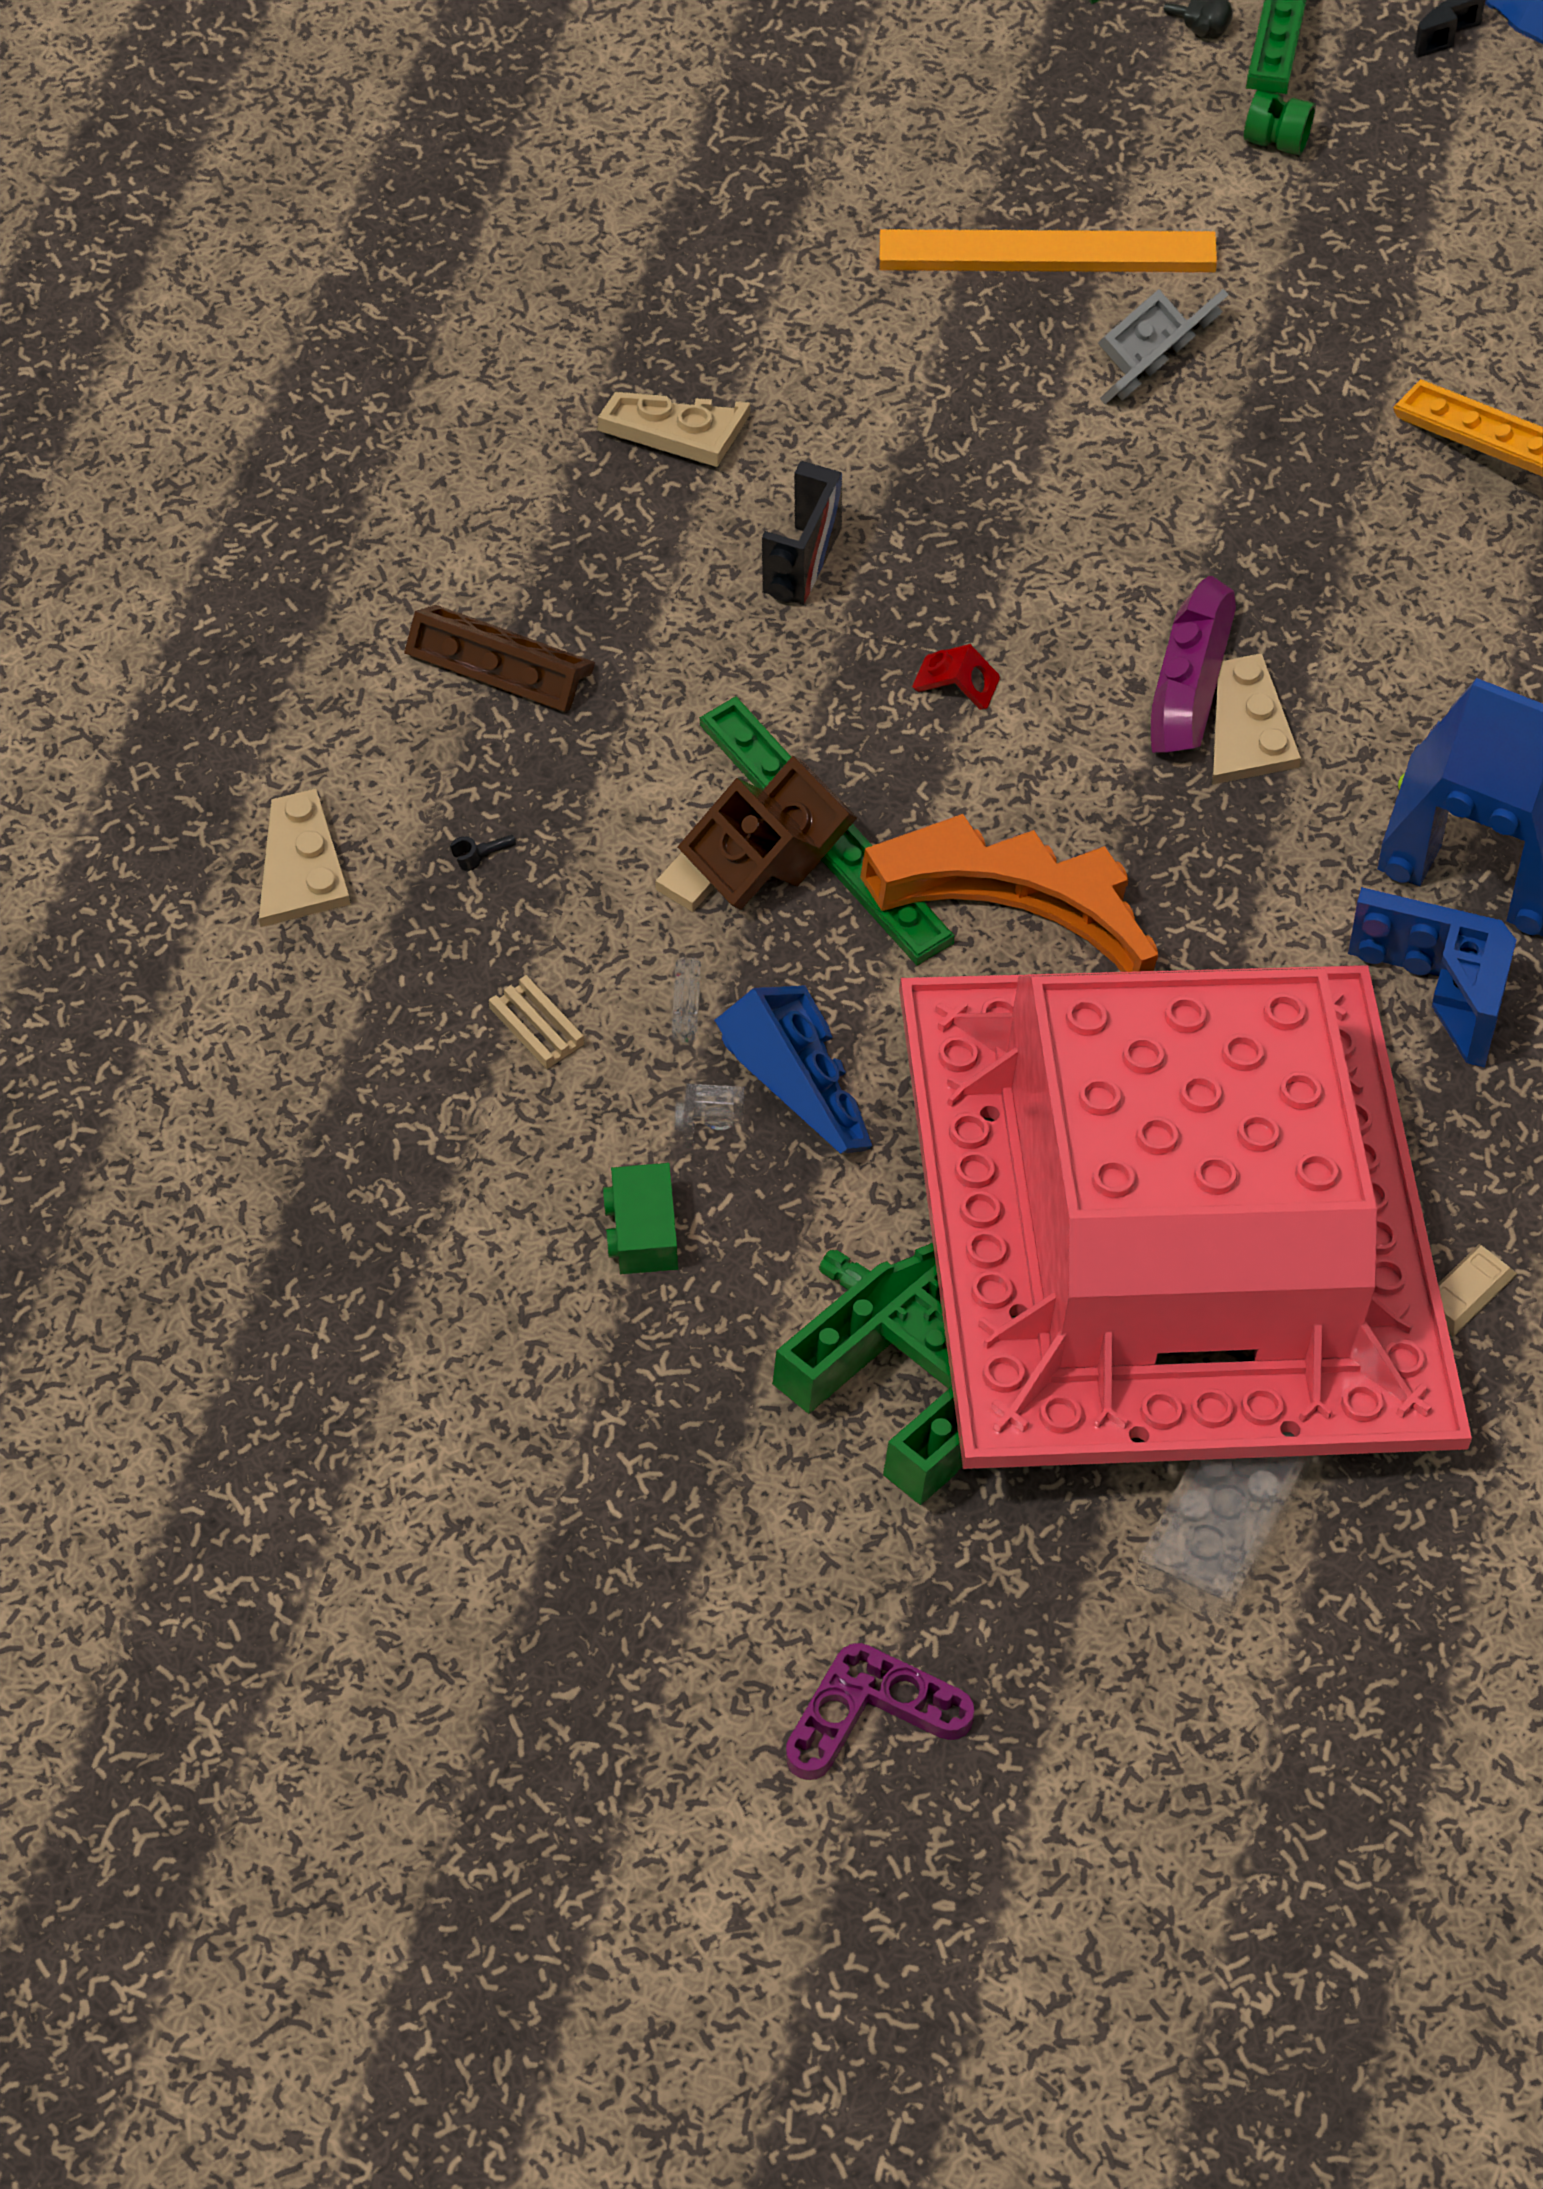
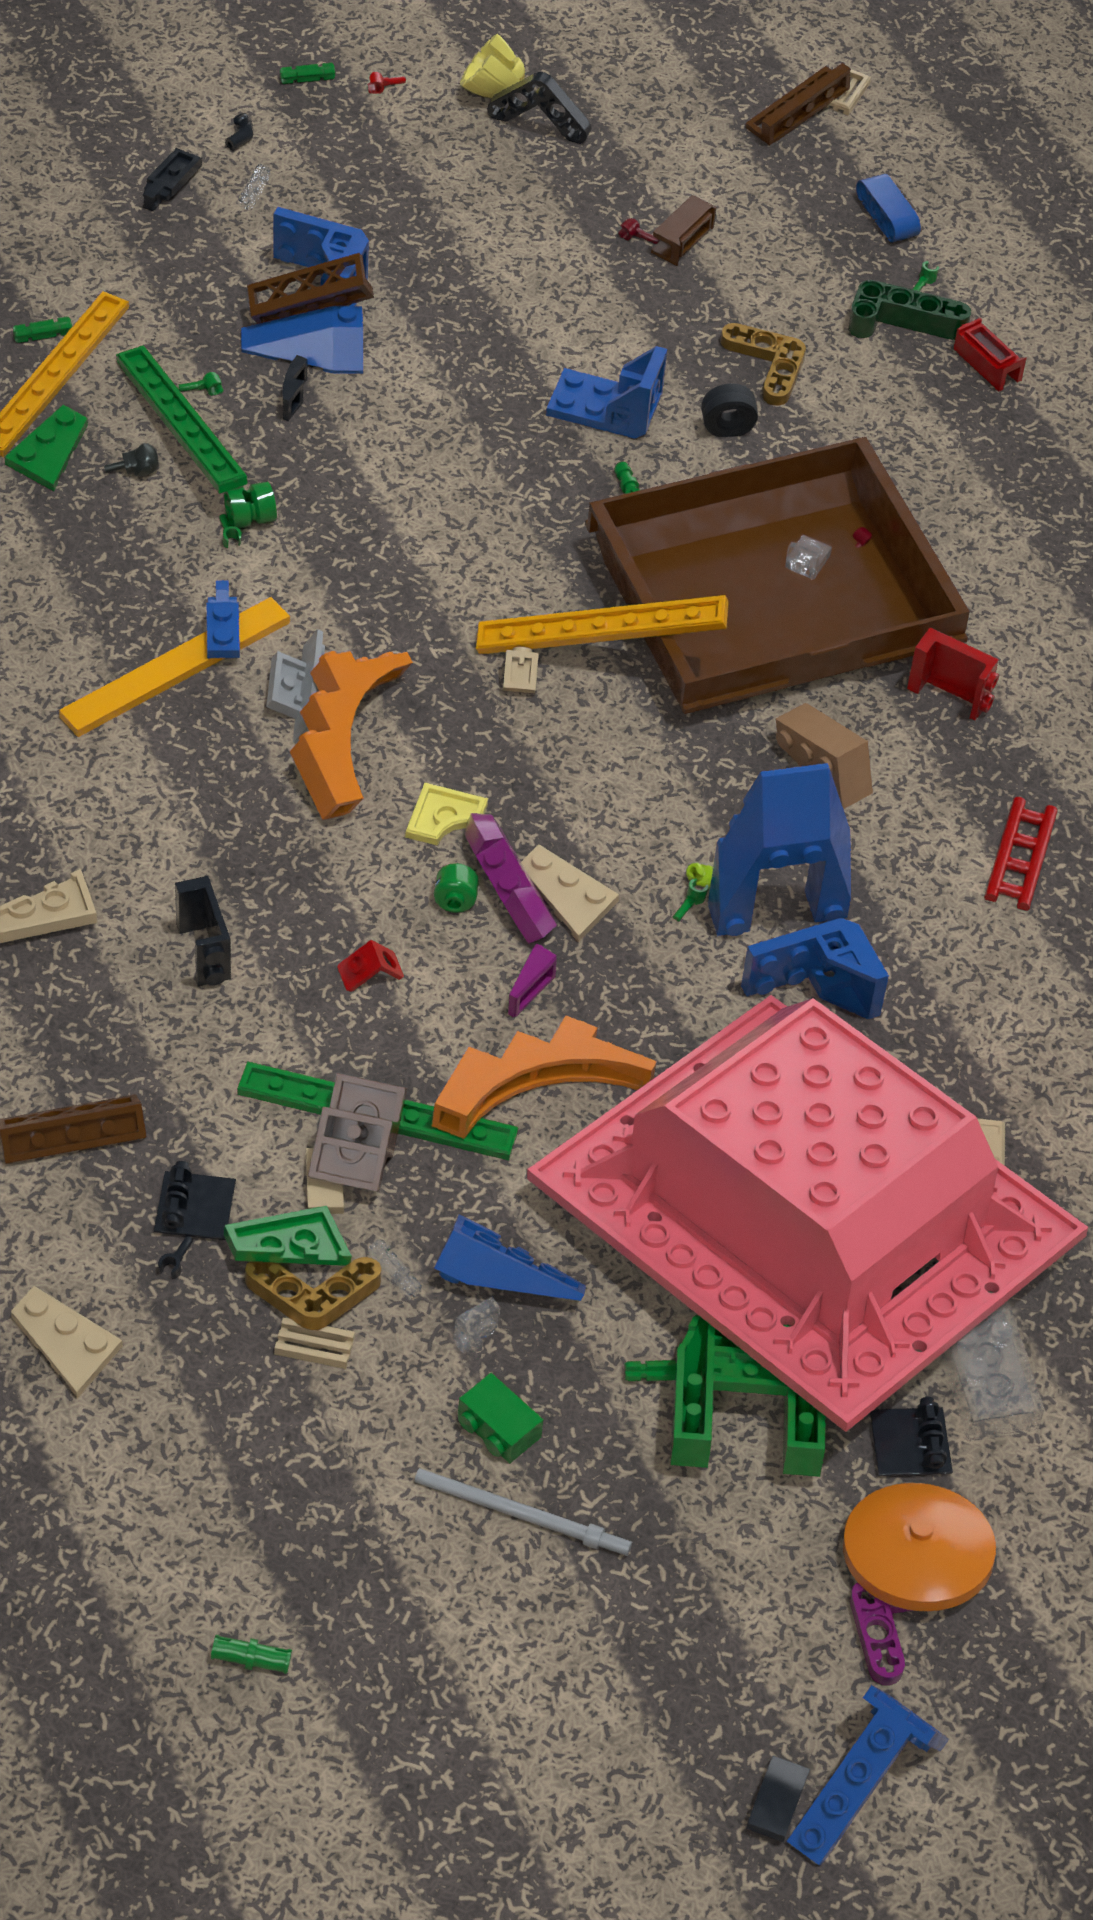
camera: 45 degrees left, 5 degrees down
none -> black hinge [154,1161,236,1240]
none -> blue hinge [206,580,240,658]
none -> green pin [211,1634,292,1674]
none -> green hand [219,514,242,548]
none -> green wing [224,1205,352,1266]
none -> pearl gold beam [245,1257,382,1330]
none -> orange arch [290,651,413,820]
none -> light yellow tile [405,783,488,845]
none -> light grey bar [414,1468,632,1556]
none -> green head [433,863,479,913]
none -> tan bracket [503,647,539,693]
none -> magenta slope [508,944,557,1018]
none -> green hand [673,878,709,922]
none -> black slope [746,1755,810,1842]
none -> blue bracket [787,1685,949,1866]
none -> orange dish [843,1483,996,1611]
none -> black hinge [870,1396,953,1476]

